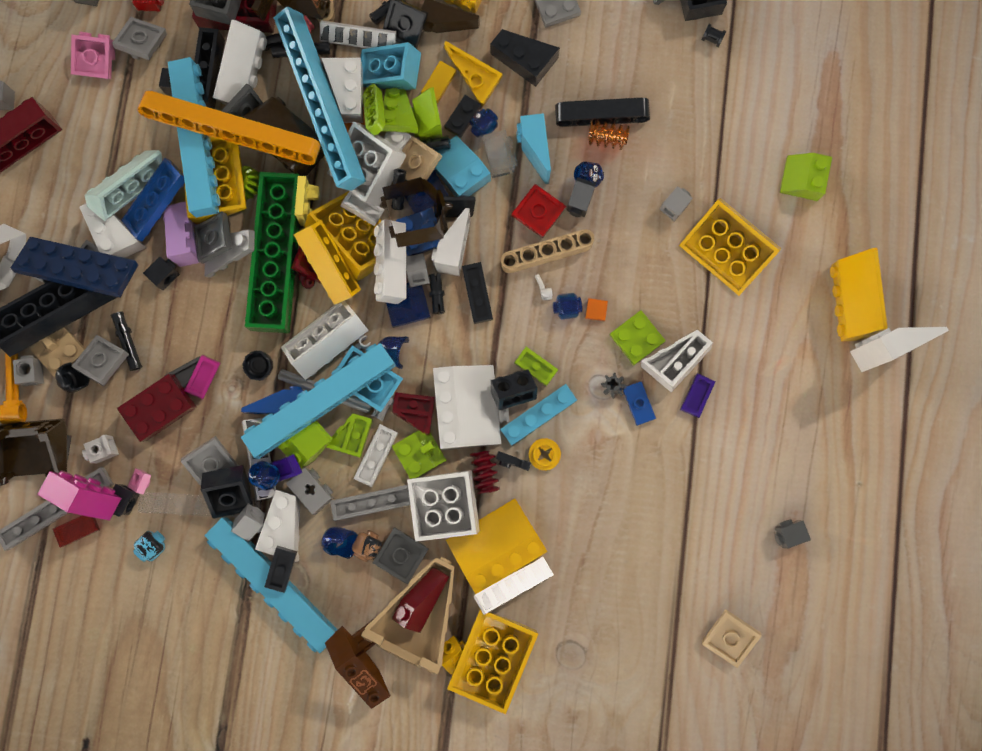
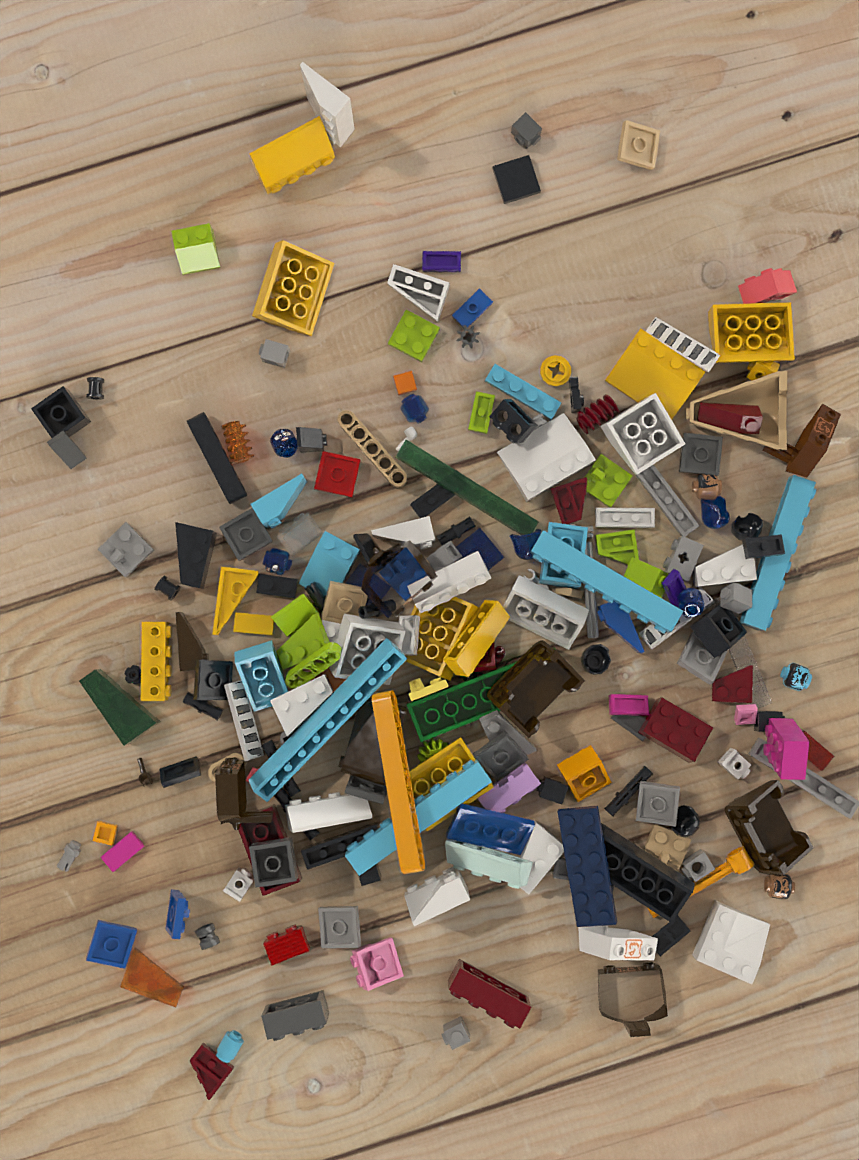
camera: 120 degrees left, 5 degrees up
none -> black bush [154,575,181,601]
none -> dark grey plate [219,508,273,561]
none -> clear green plate [395,440,538,539]
none -> white slope [404,867,470,926]
none -> dark brown windscreen [487,640,585,738]
none -> black tile [492,155,541,204]
none -> tan tile [555,587,583,599]
none -> light orange slope [557,745,612,802]
none -> dark red wing [712,665,753,703]
none -> black hair [731,513,763,541]
none -> coral brick [738,268,797,304]

